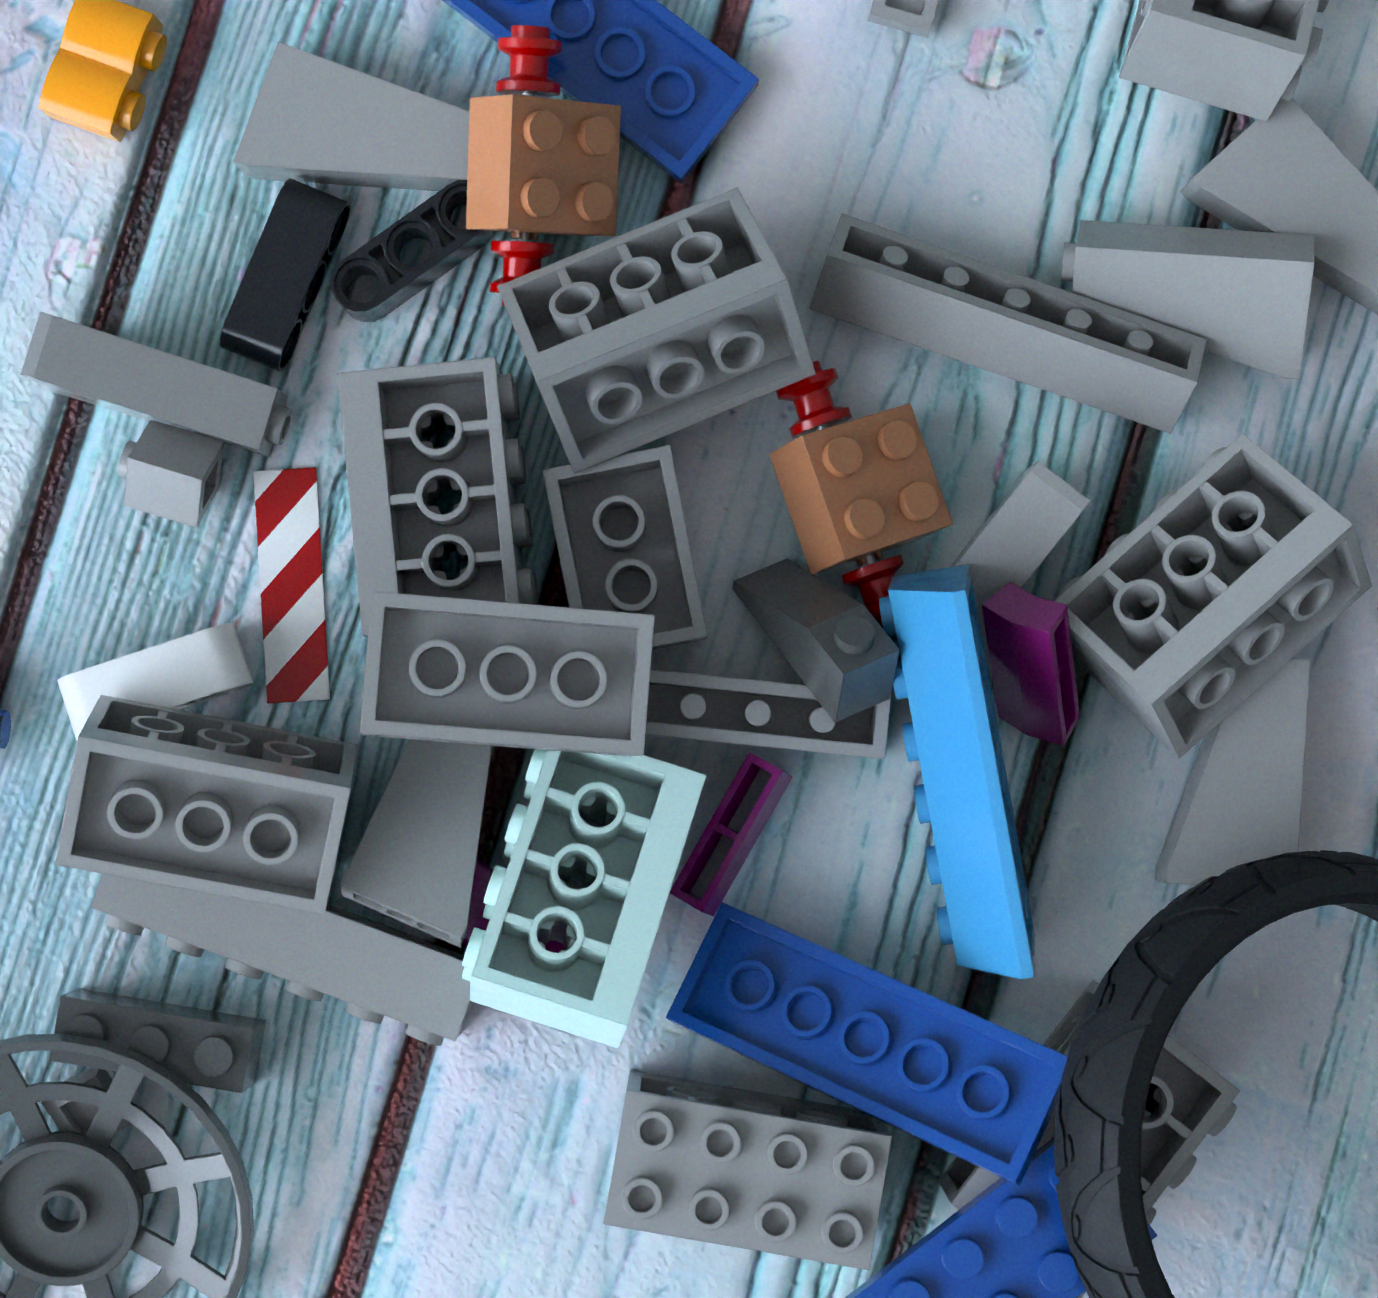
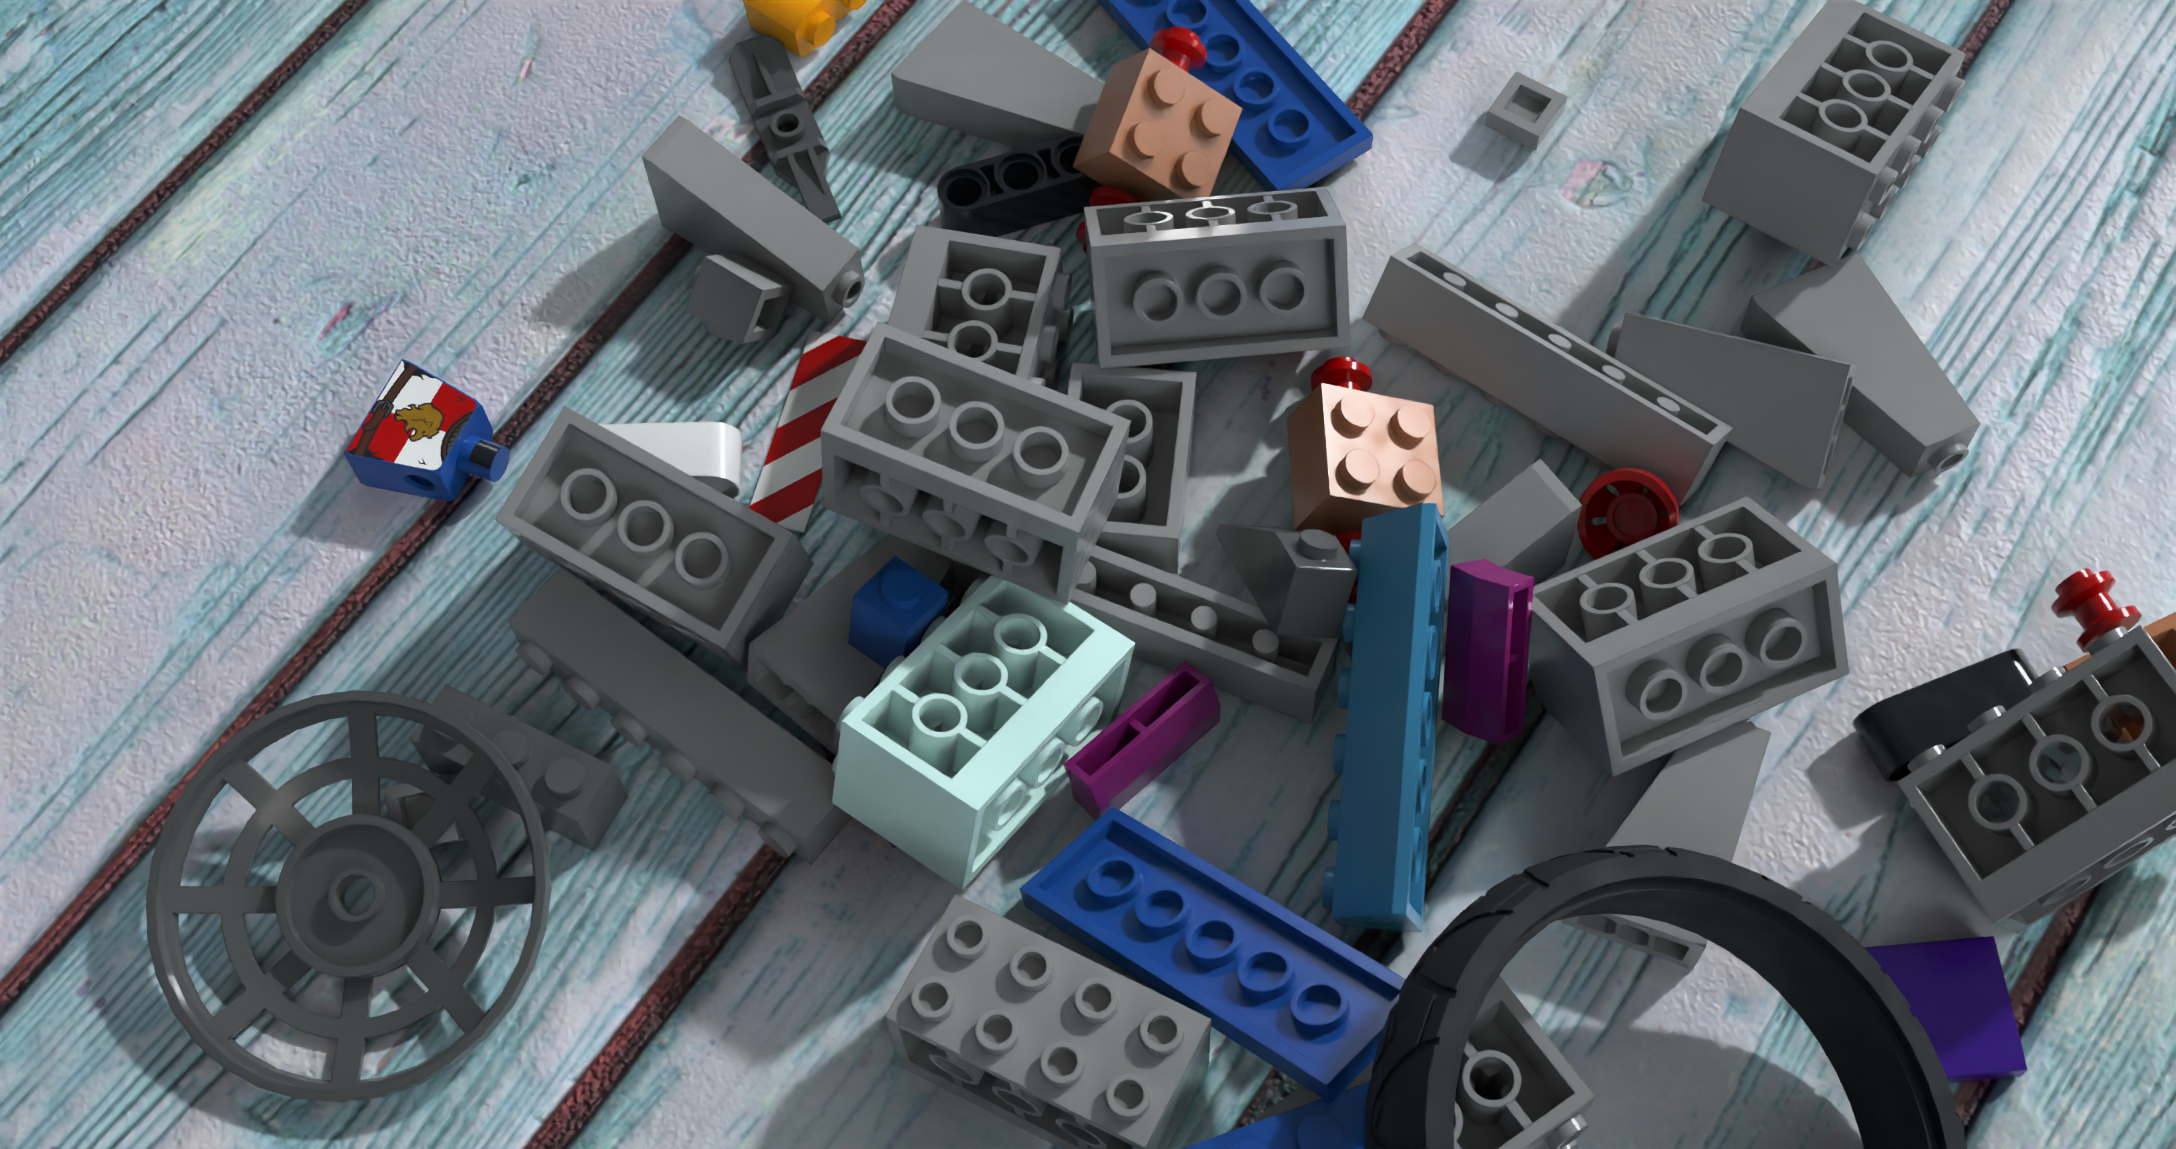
camera: 20 degrees right, 25 degrees down
black beam [220,178,351,372] -> none
none -> dark grey piece [729,34,842,223]
none -> blue brick [848,555,948,669]
none -> red helmet [1577,468,1680,560]

